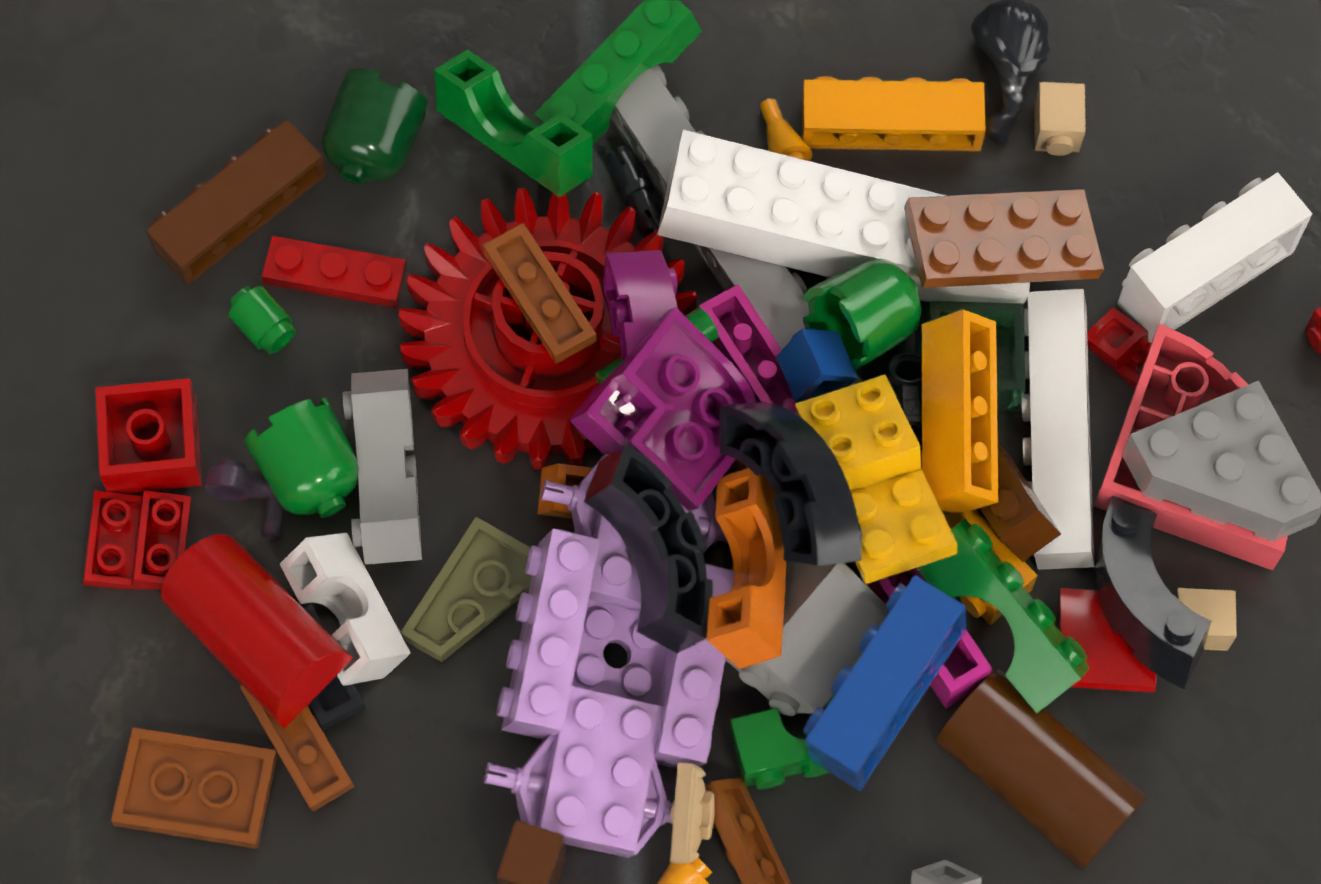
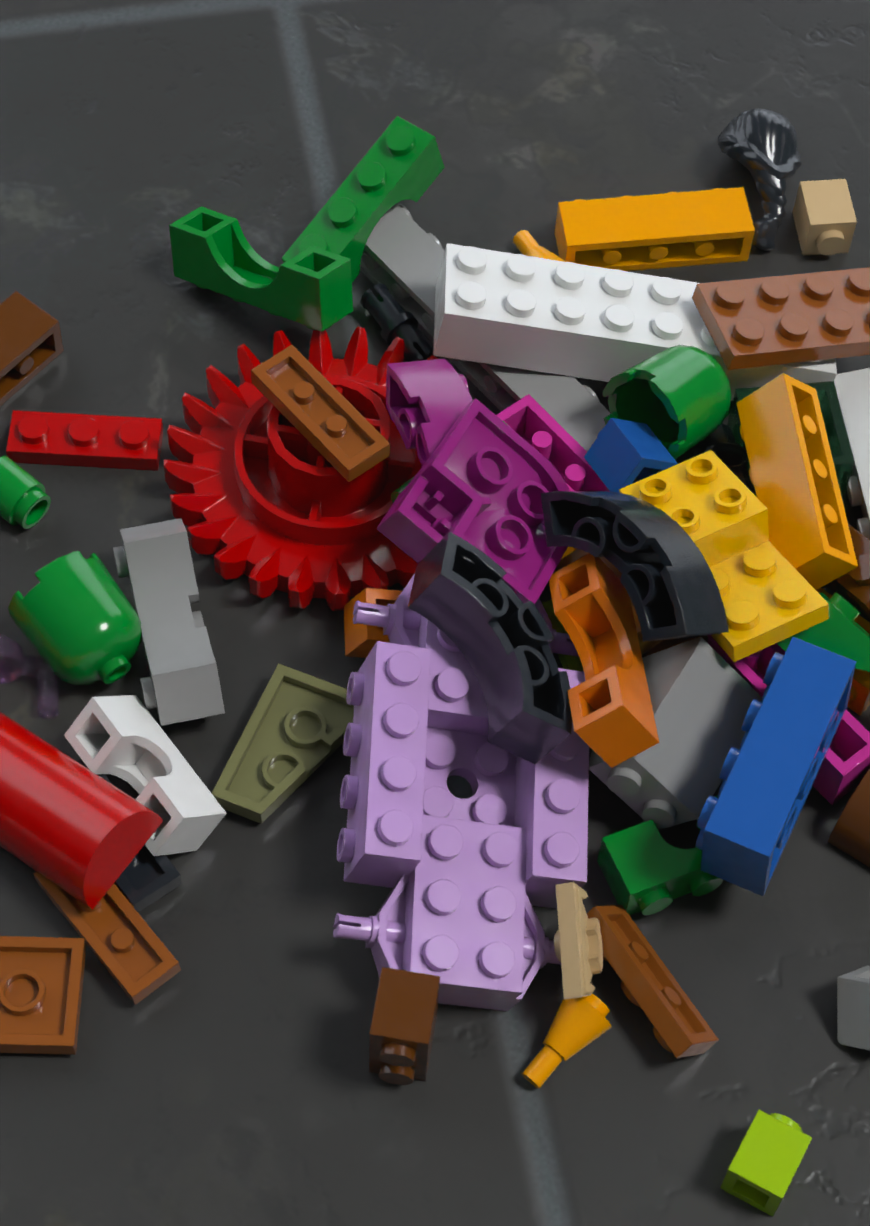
camera: 10 degrees left, 10 degrees down
dark green cylinder [321,68,428,185] -> none

